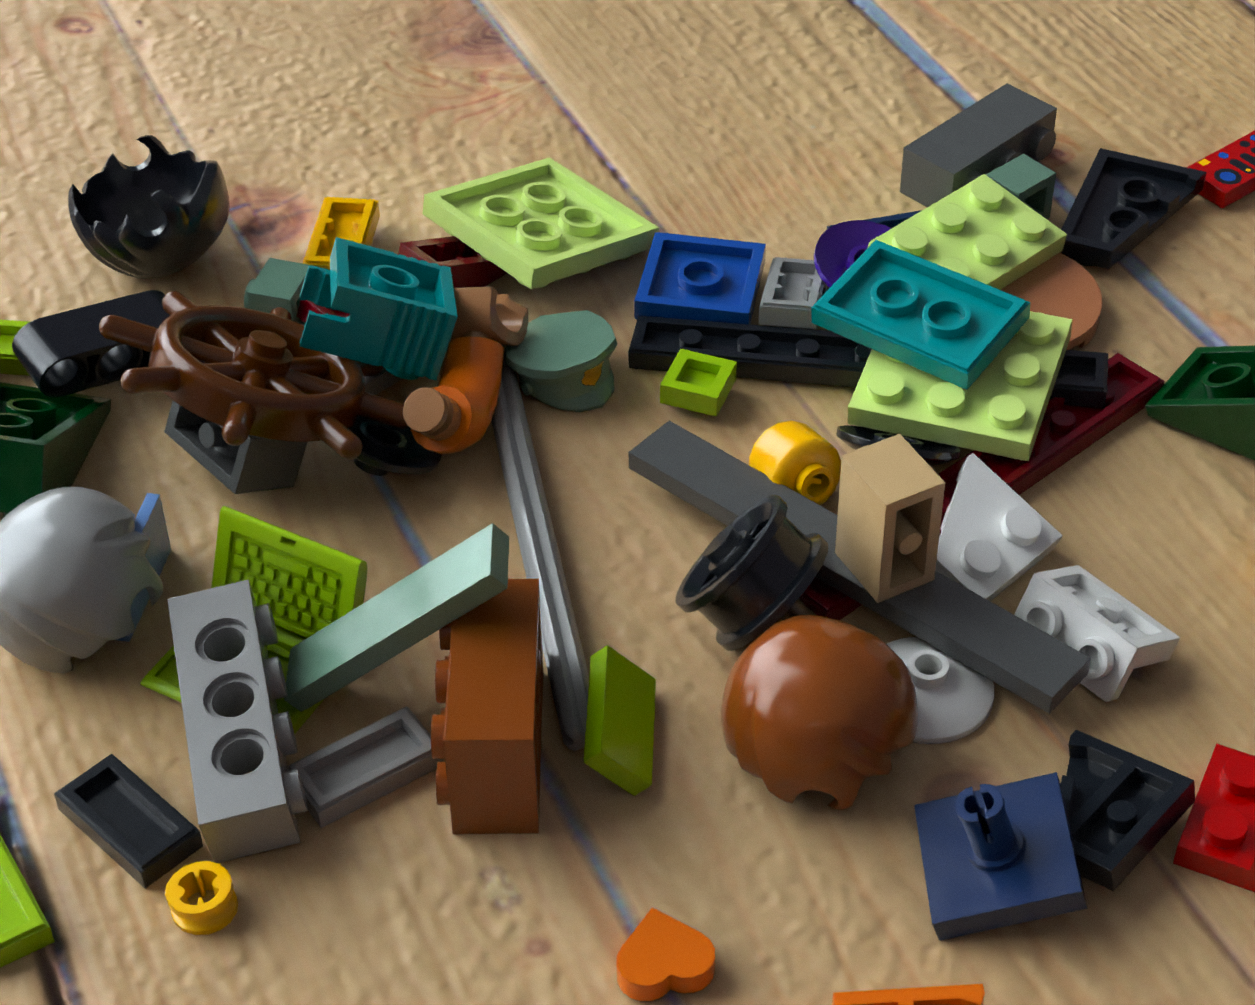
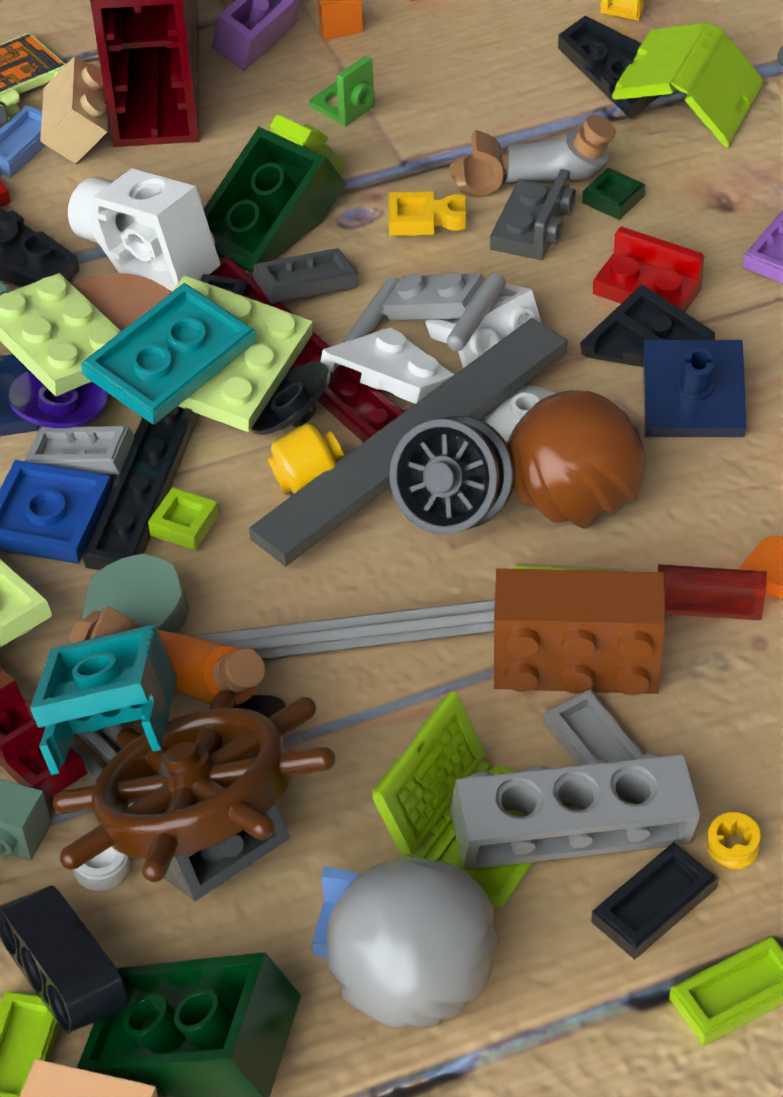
camera: 85 degrees left, 5 degrees up
sand green tile [284,523,509,712] -> none
tan brick [835,434,945,603] -> none
none -> white brick [68,168,221,291]
none -> dark grey plate [253,248,358,304]
none -> light grey plate [343,272,506,351]
none -> clear red tile [657,564,767,620]

